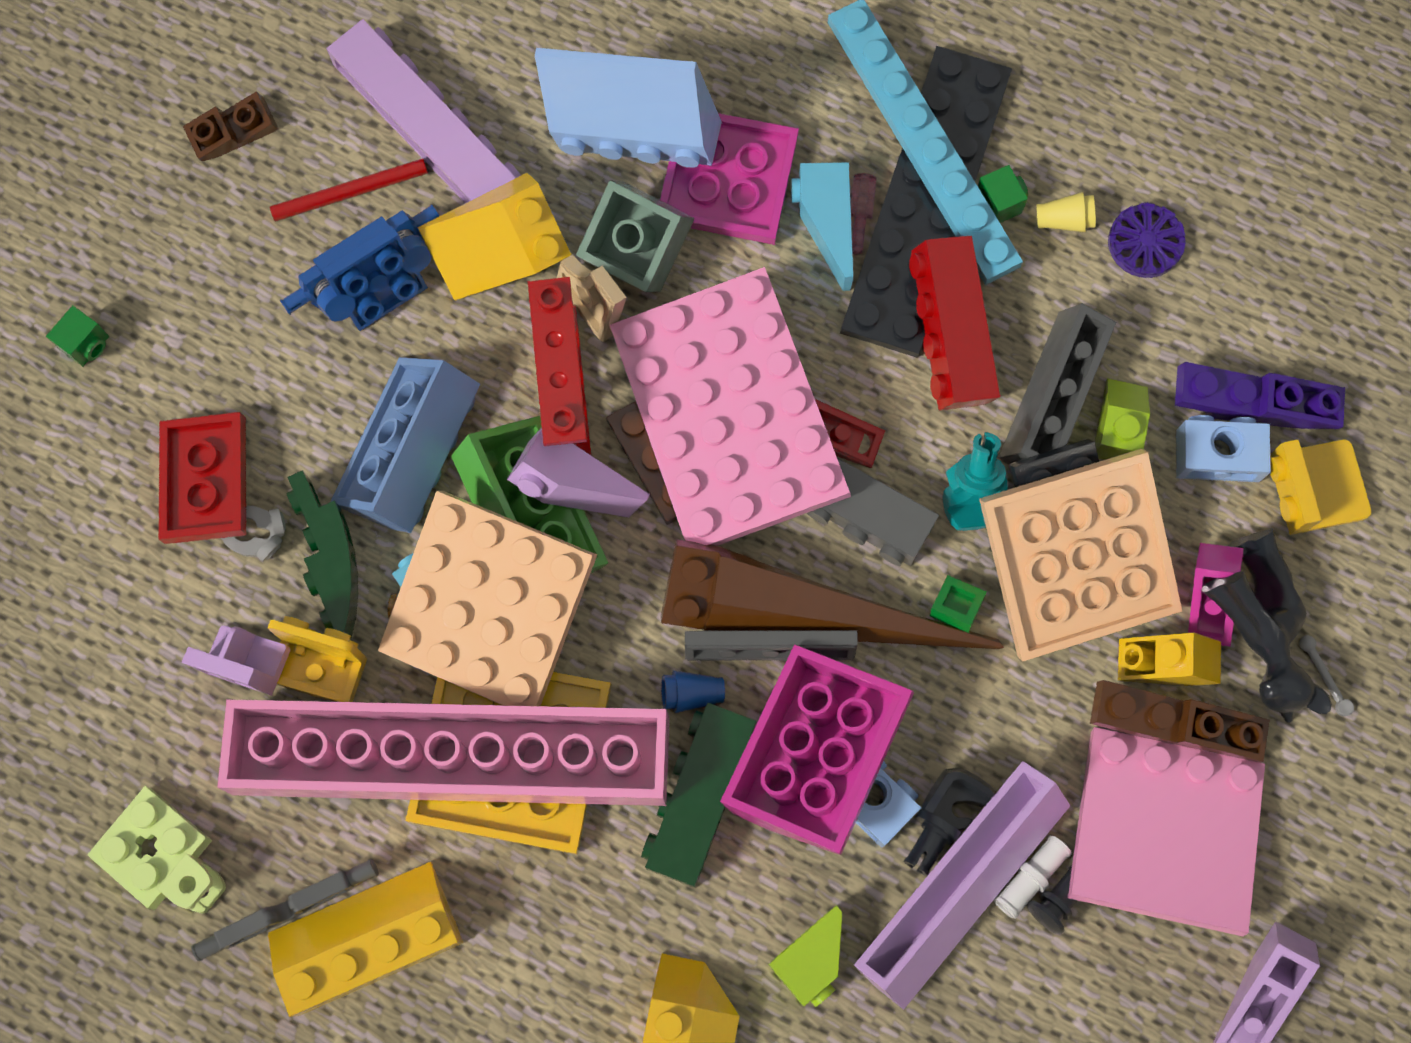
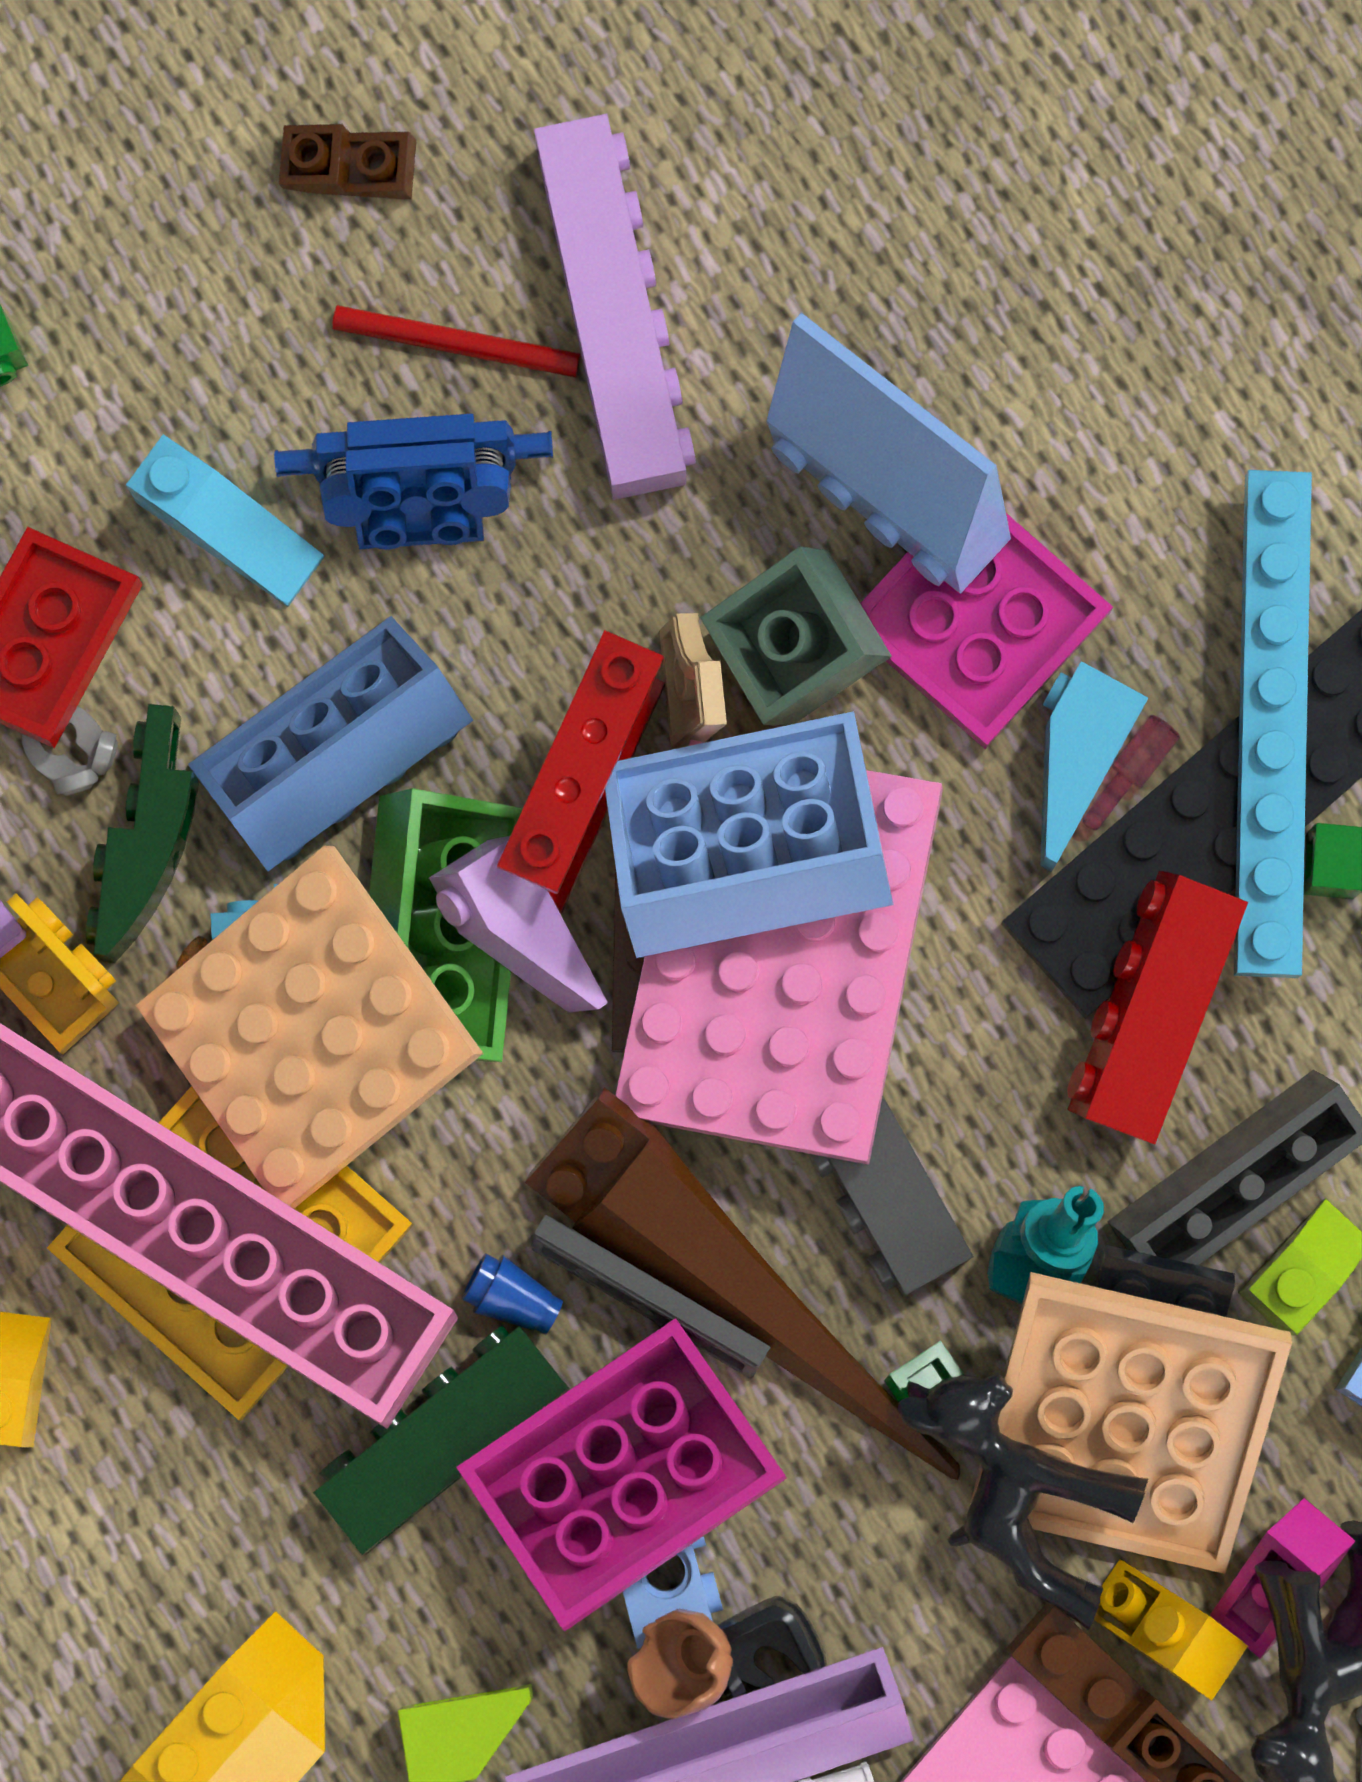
camera: 30 degrees right, 5 degrees up
yellow slope [417,173,571,300] -> none
red slope [815,399,885,468] -> none
none -> medium azure slope [126,434,325,607]
none -> light blue slope [605,711,893,958]
none -> nougat hair [627,1609,733,1719]
none -> black animal [898,1374,1148,1630]

